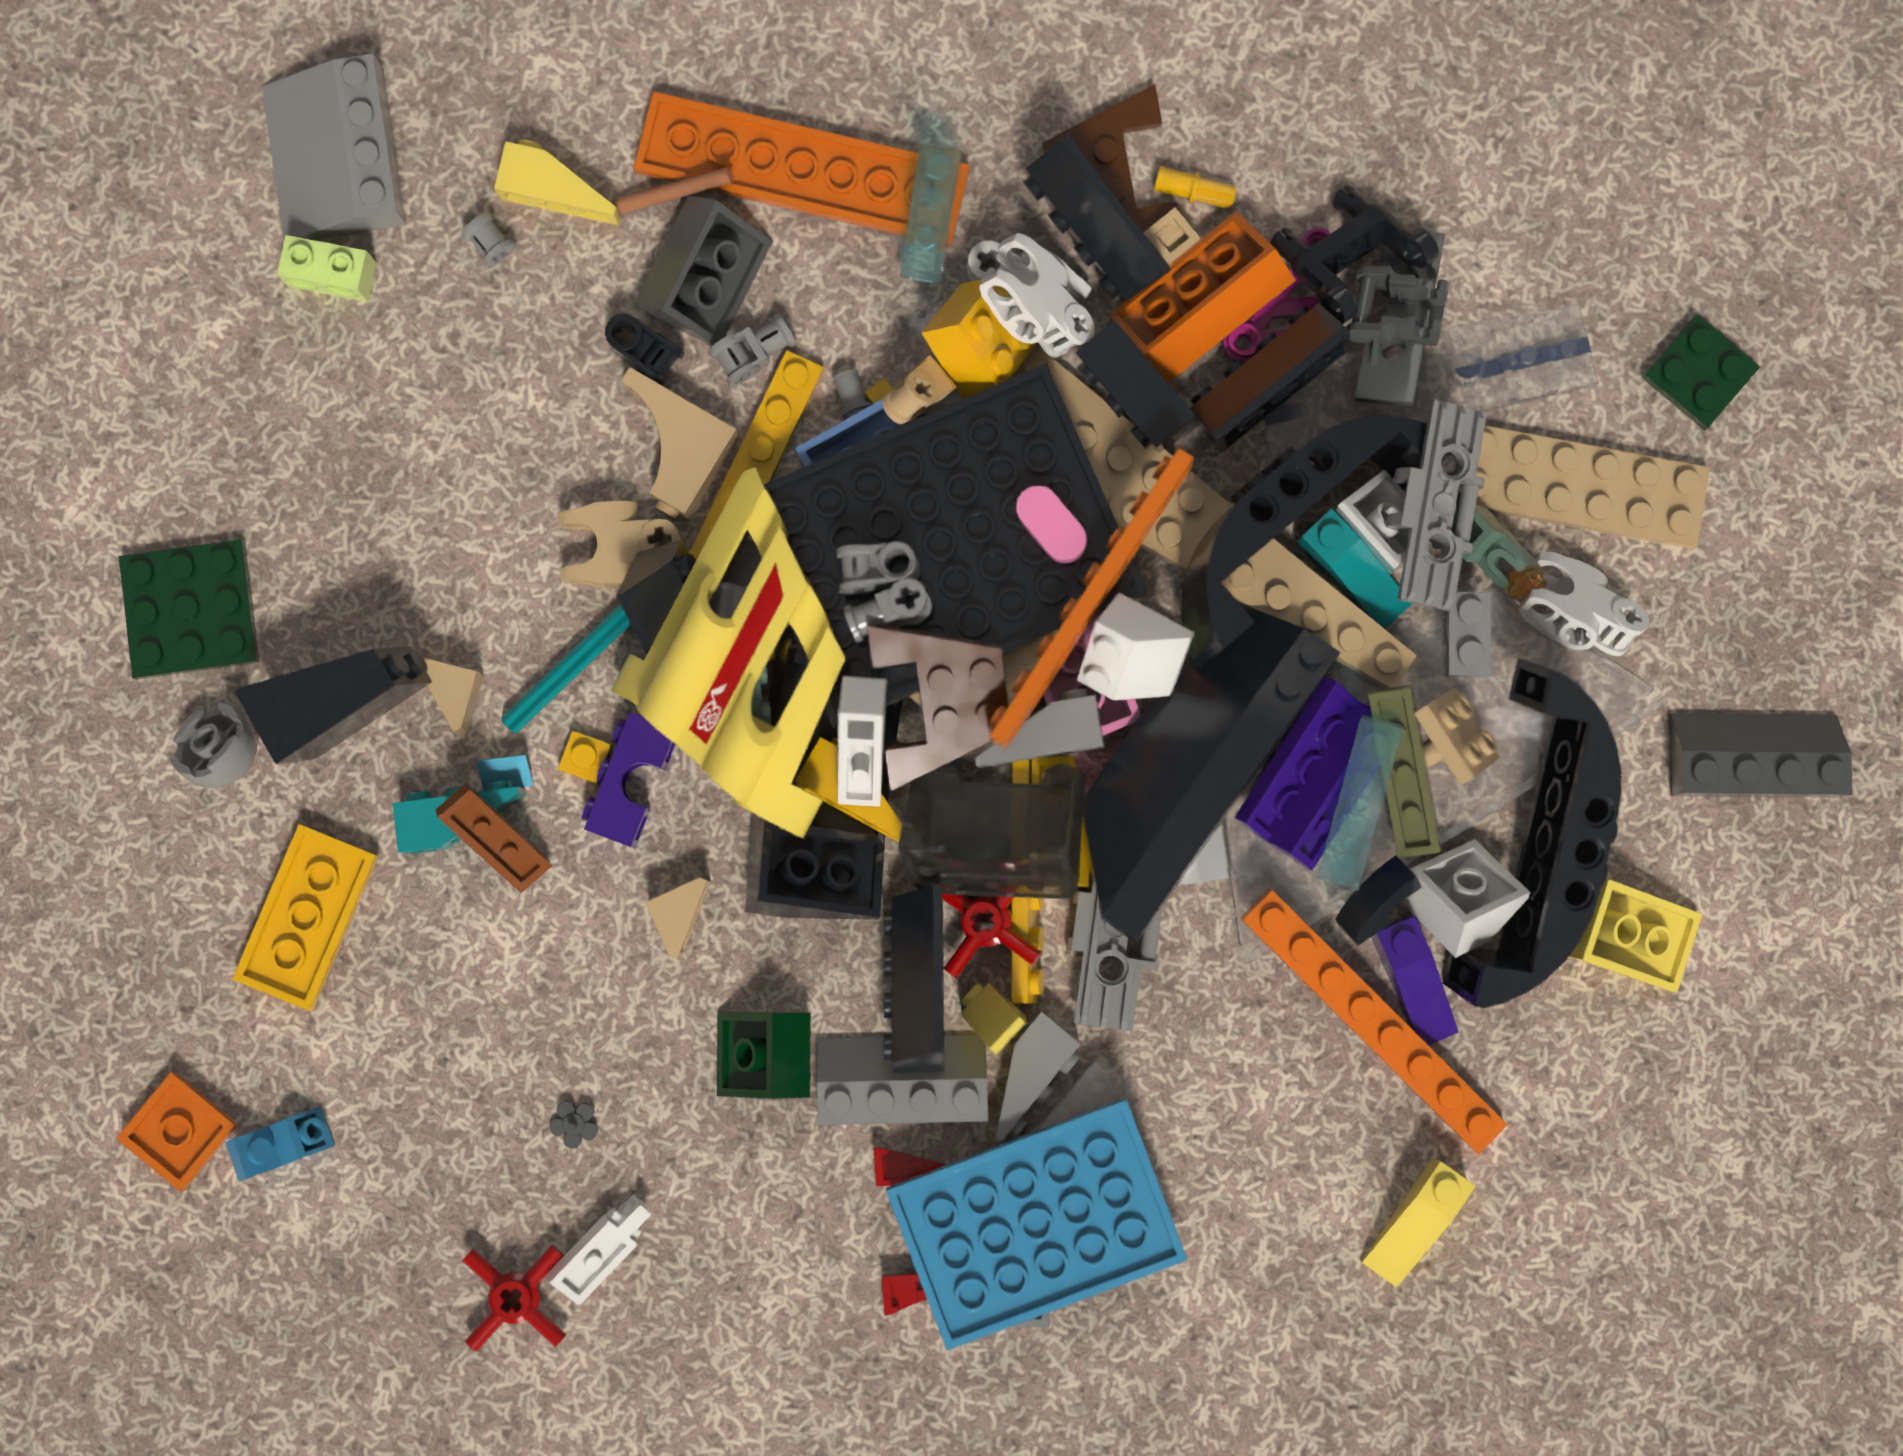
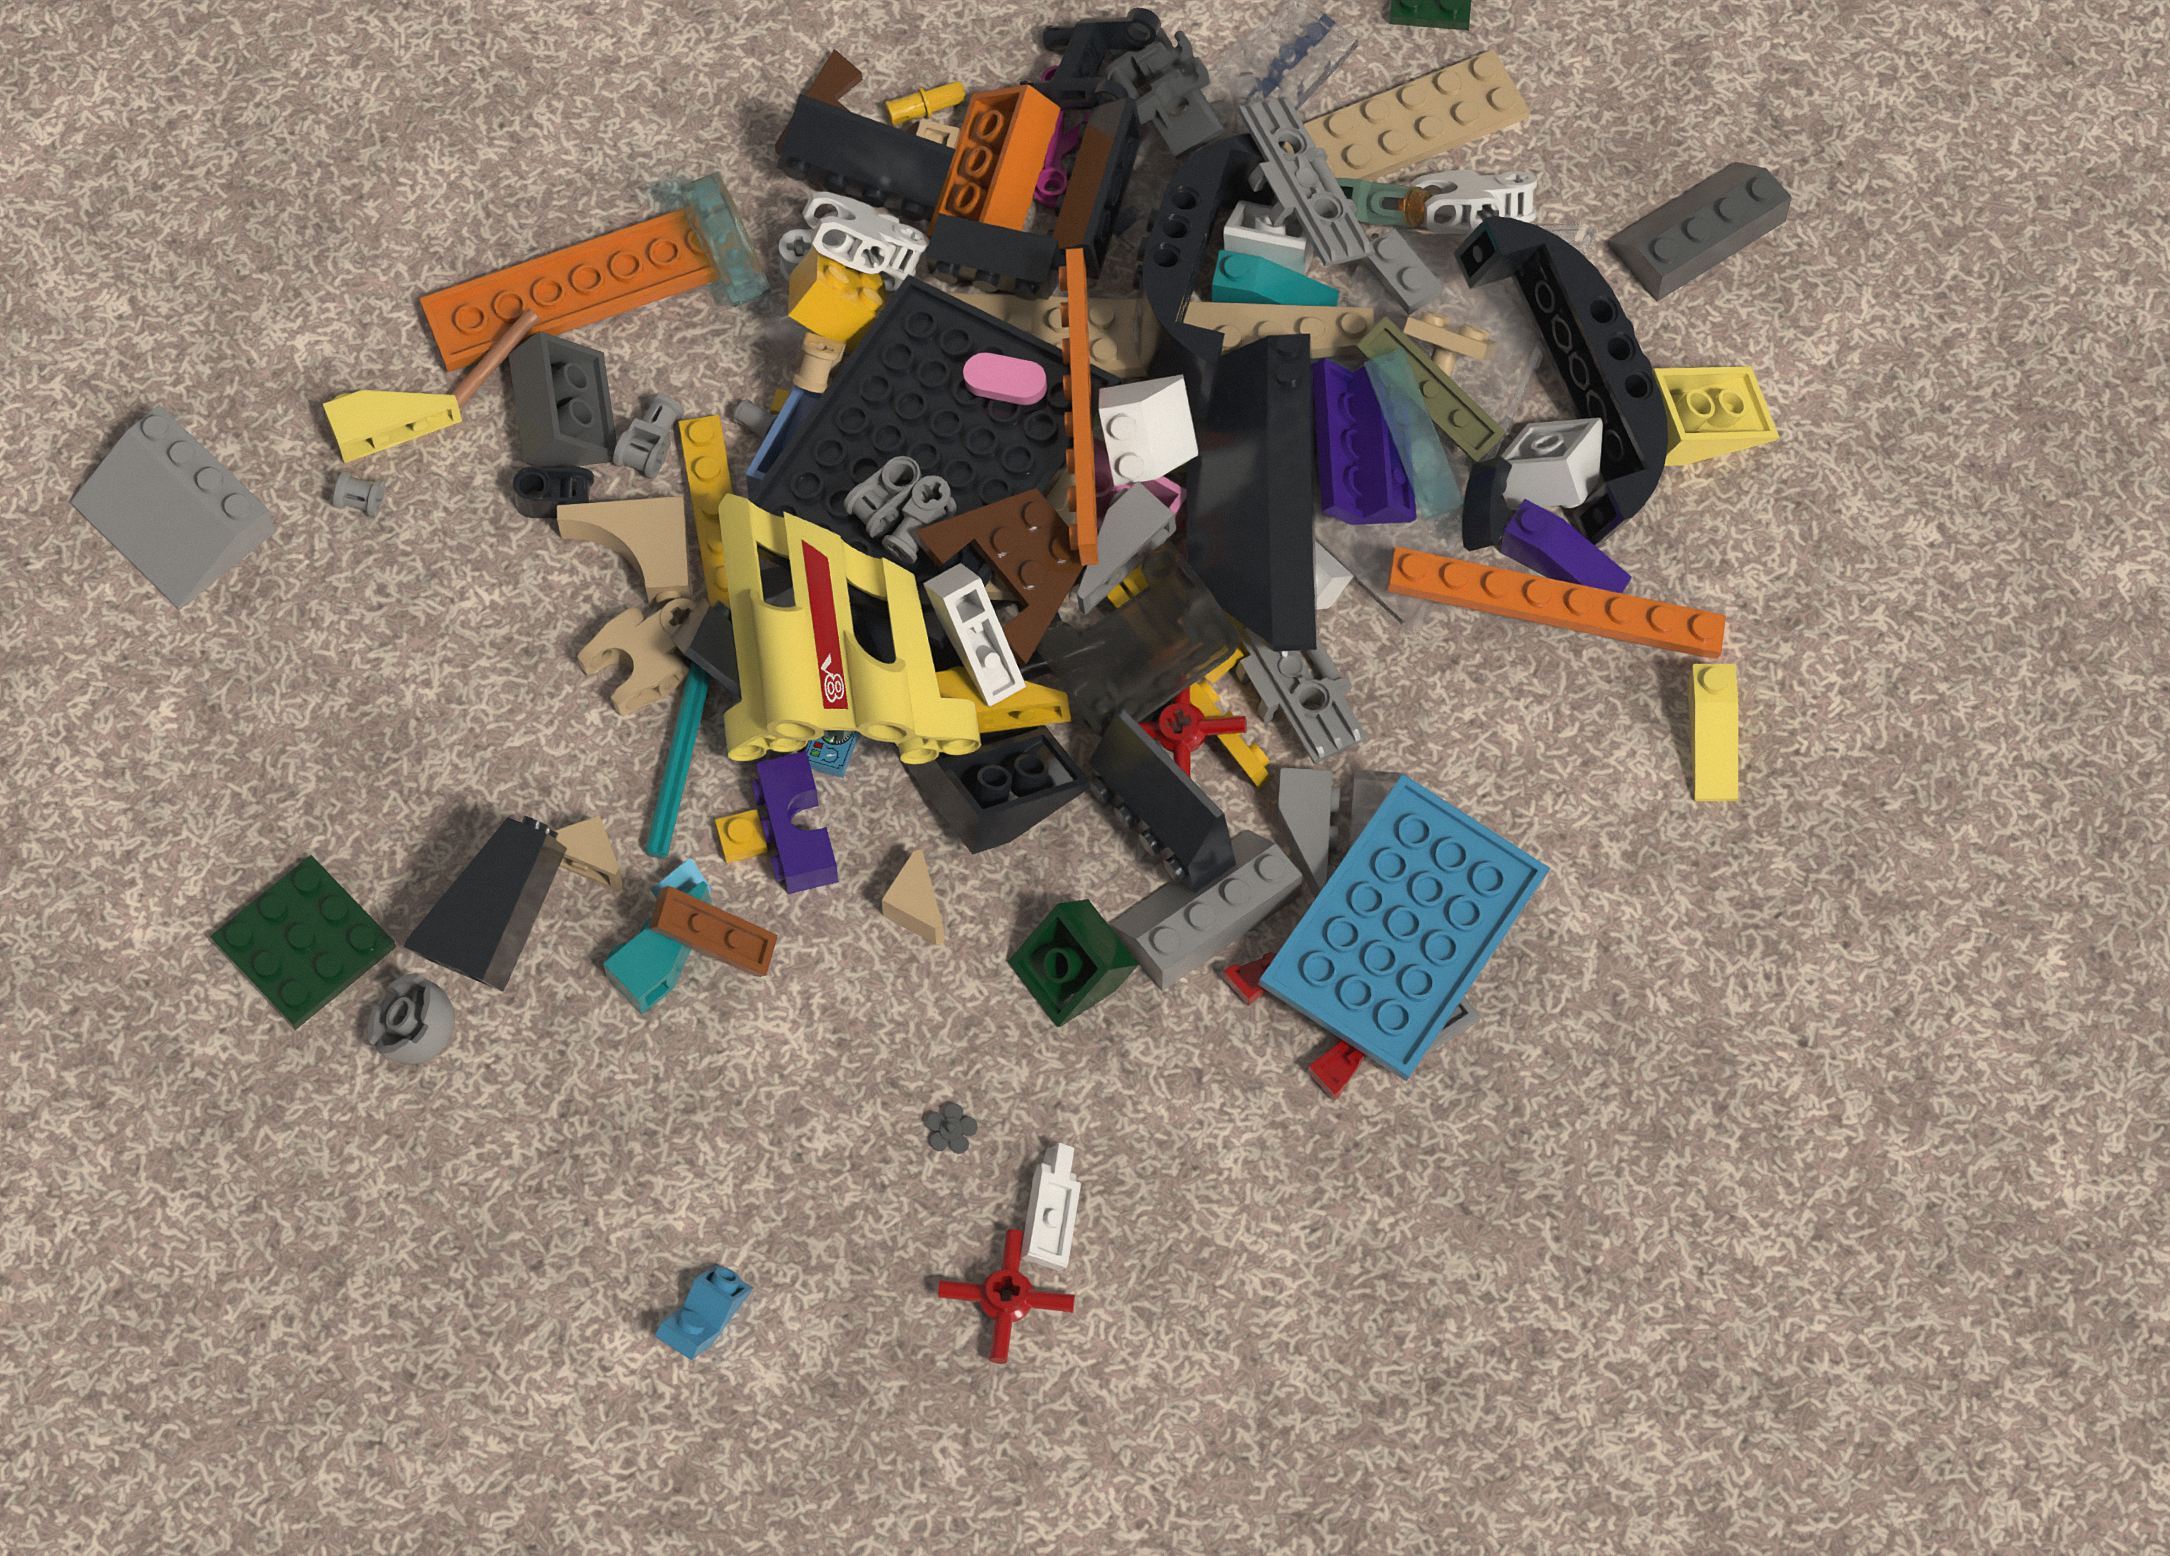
camera: 35 degrees left, 20 degrees down
orange plate [116,1071,239,1192] -> none
yellow plate [232,824,379,1011] -> none
yellowish green brick [277,235,376,302] -> none
light yellow slope [961,982,1027,1055] -> none

